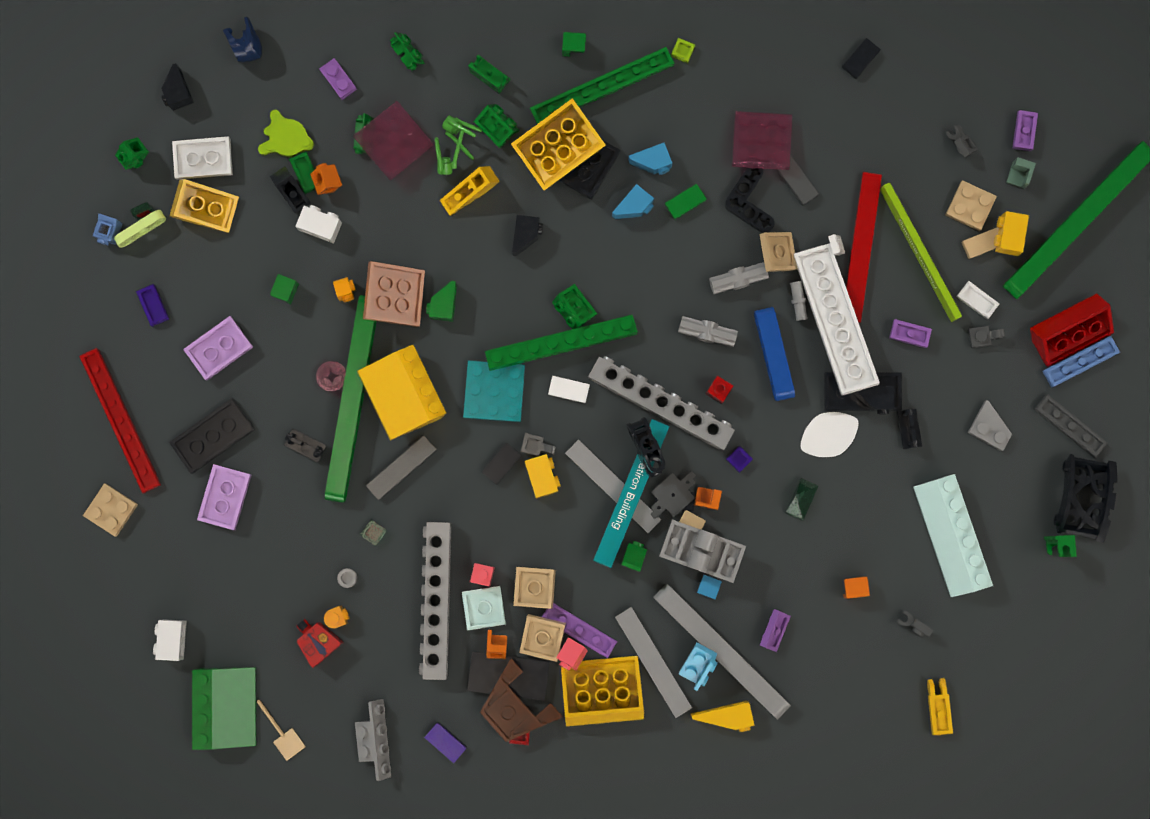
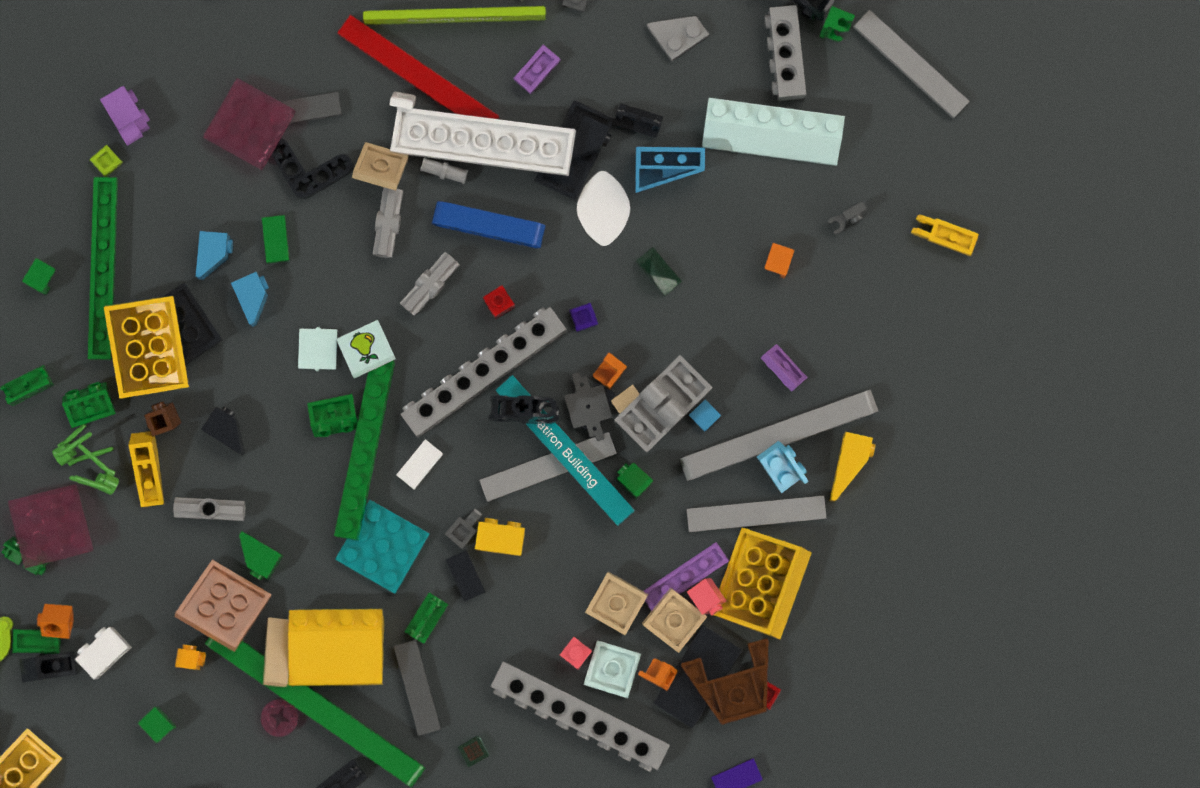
camera: 70 degrees left, 0 degrees up
none -> medium lavender hinge [100,85,150,146]
none -> reddish brown brick [144,401,181,436]
none -> light grey piece [173,497,246,521]
none -> tan tile [263,617,289,687]
none -> light aqua piece [298,327,337,372]
none -> light aqua tile [336,320,396,378]
none -> green hinge [405,593,449,644]
none -> dark azure wedge [635,147,705,193]
none -> light grey brick [765,5,806,101]
none -> light grey tile [853,10,969,119]

